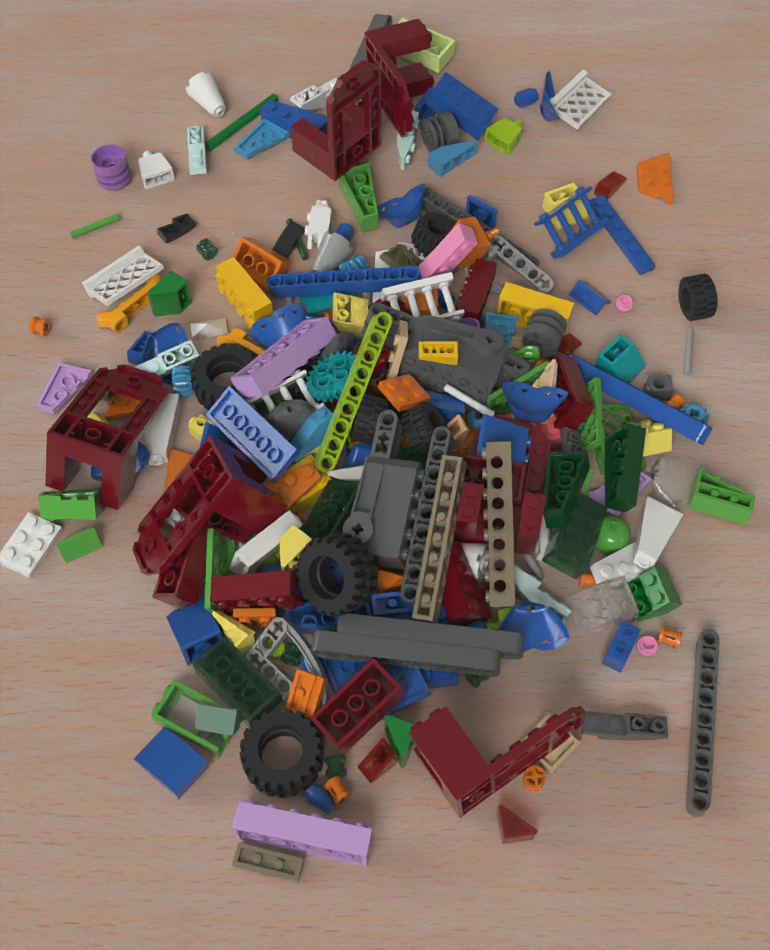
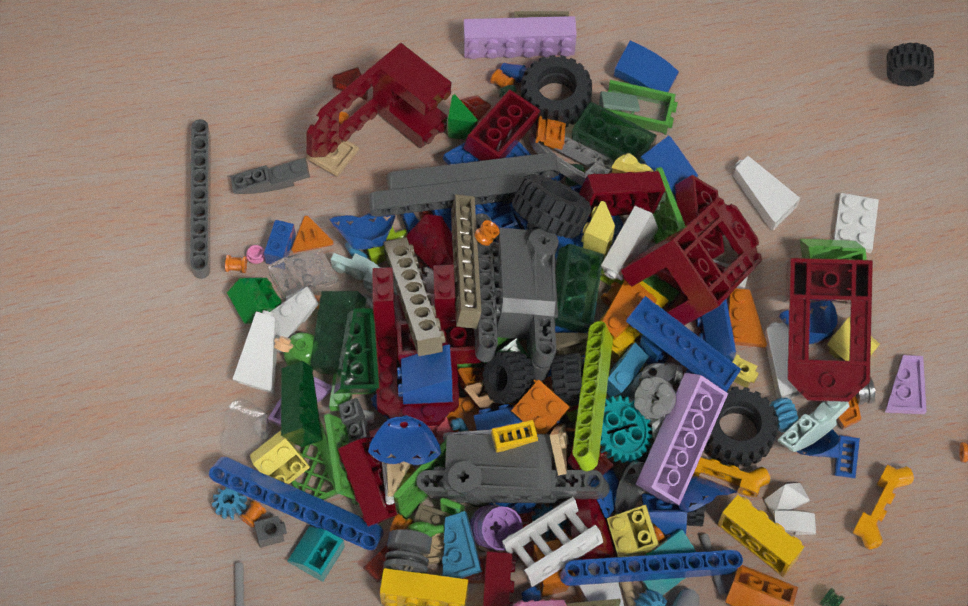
camera: 165 degrees right, 5 degrees up
bright green slope [57,527,102,563] -> none
white fence [82,246,164,306] -> none
green slope [147,270,192,317] -> none
bright green wedge [688,466,755,525] -> none
none -> light nougat plate [274,336,294,353]
none -> orange piece [291,216,334,253]
none -> orange wheel [474,220,500,246]
none -> light grey plate [634,377,676,419]
none -> white slope [733,156,800,231]
none -> white slope [774,511,816,535]

